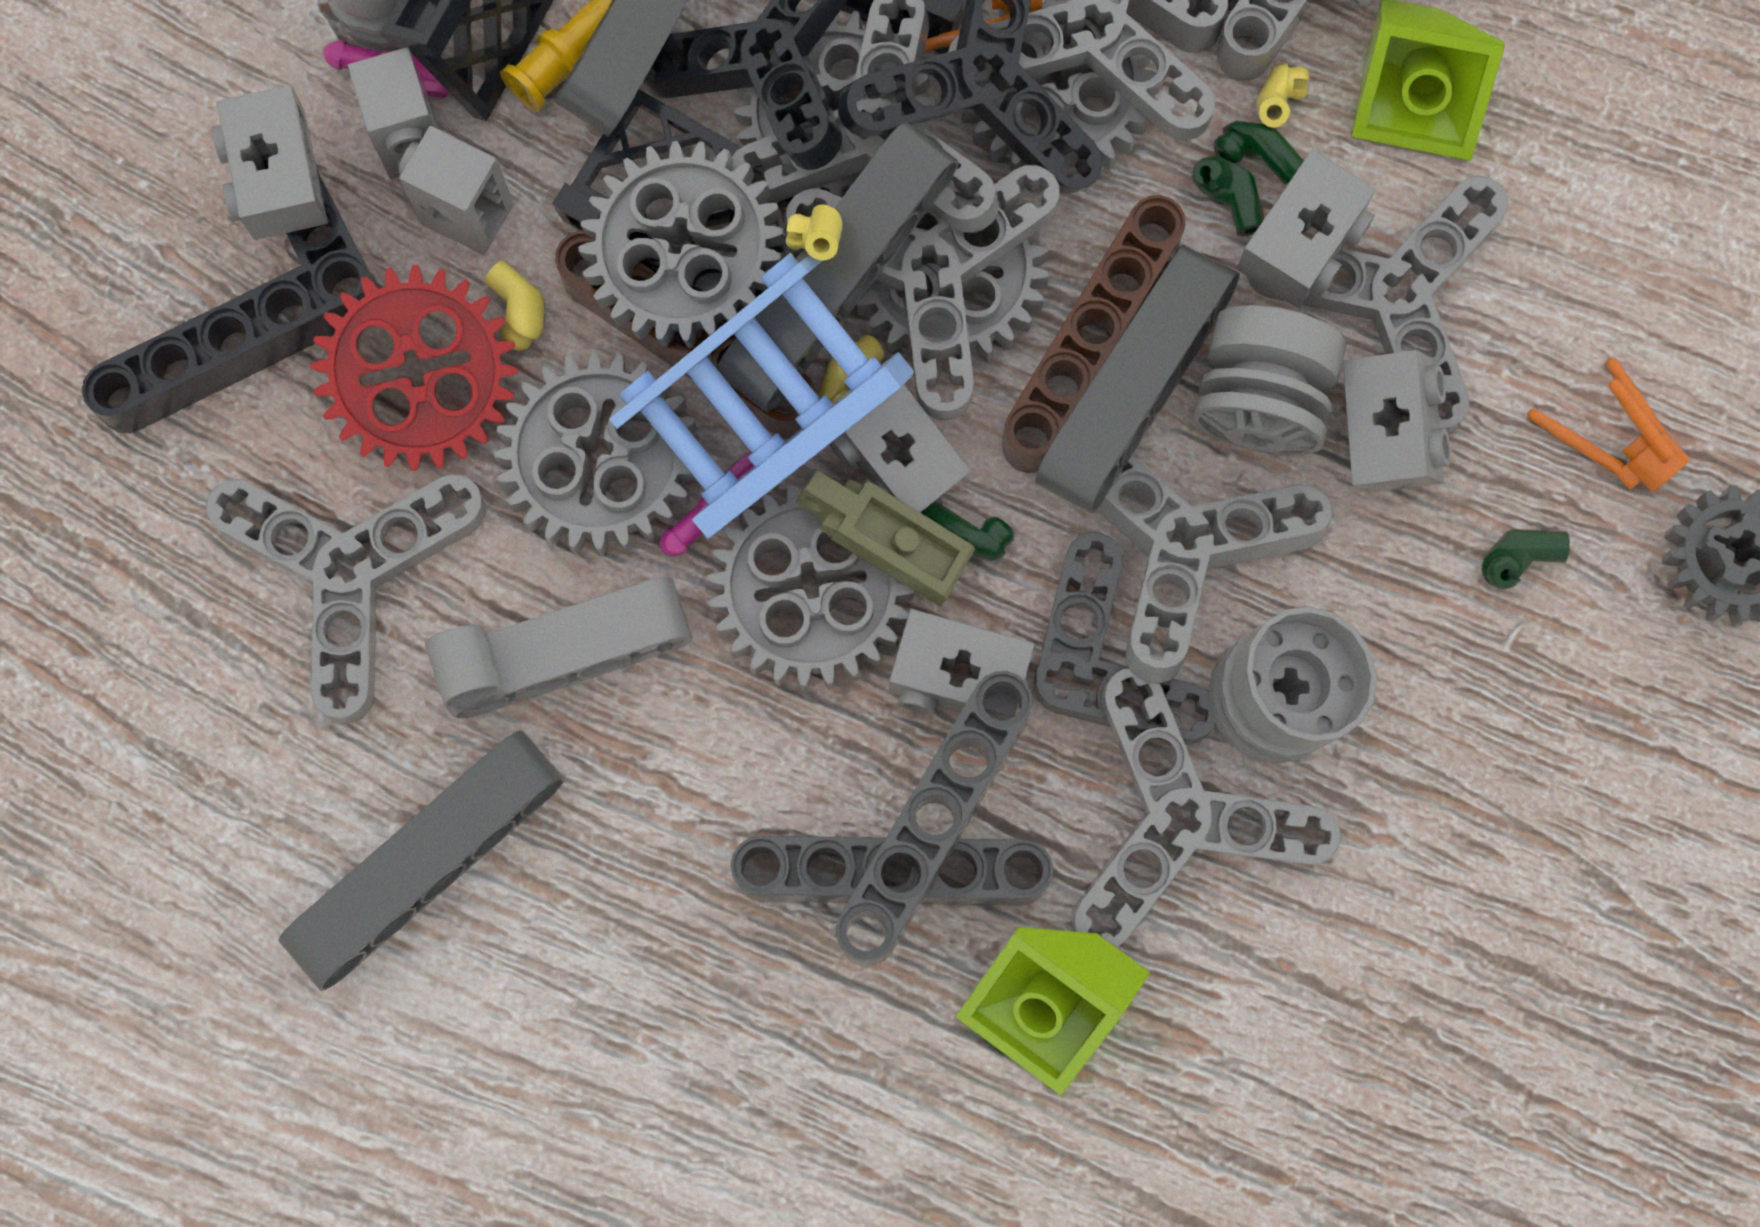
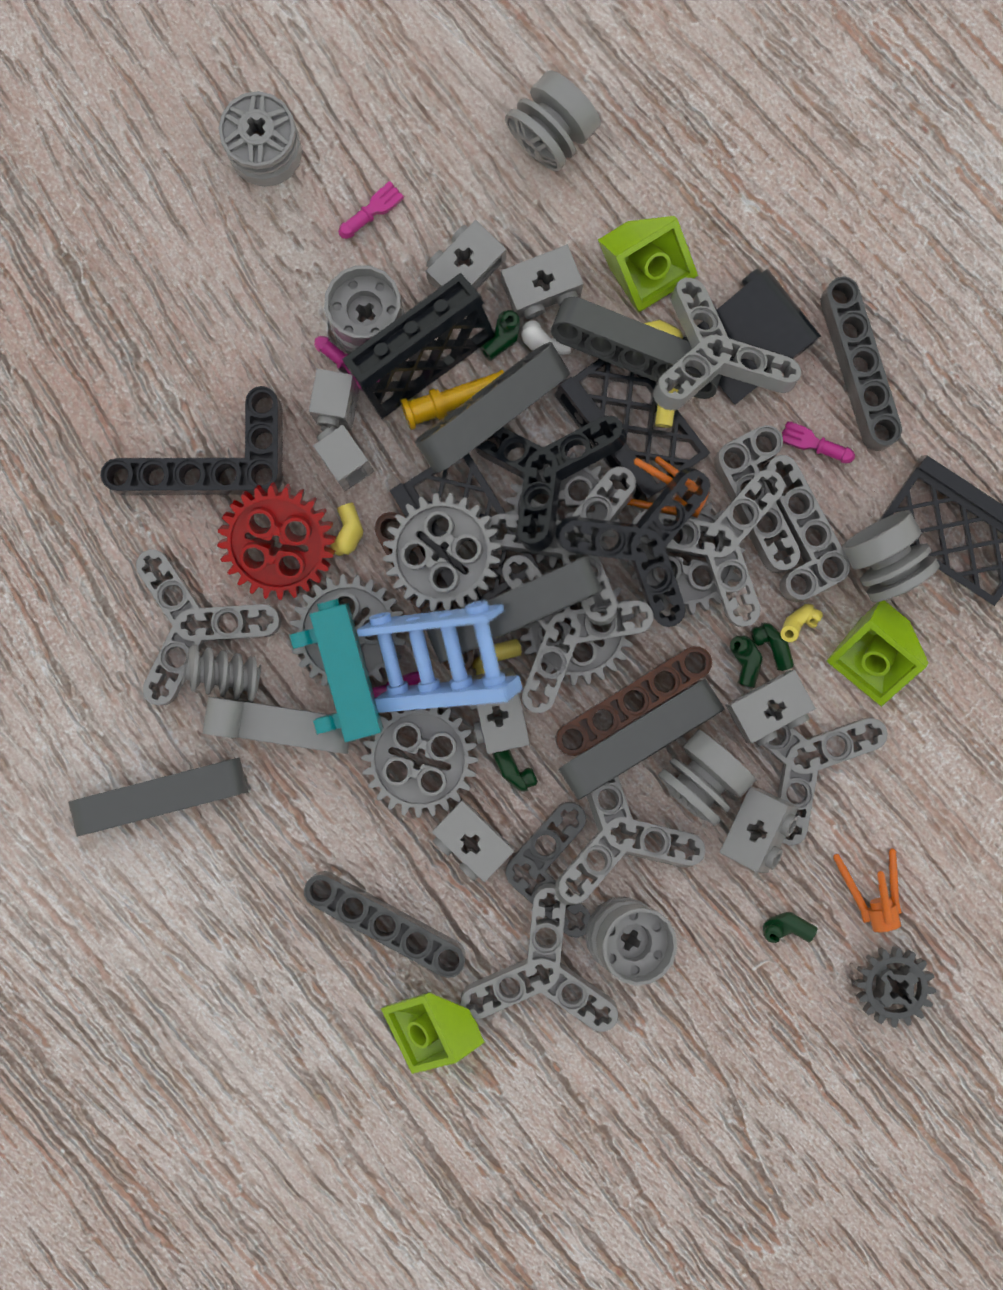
camera: 25 degrees right, 10 degrees up
light grey brick [212,85,328,240] -> none
light yellow arm [786,205,842,261] -> none
olive hinge [796,470,975,607] -> none
dark grey beam [836,671,1033,966] -> none
none -> light grey piece [181,644,261,703]
none -> teal brick [289,599,384,742]

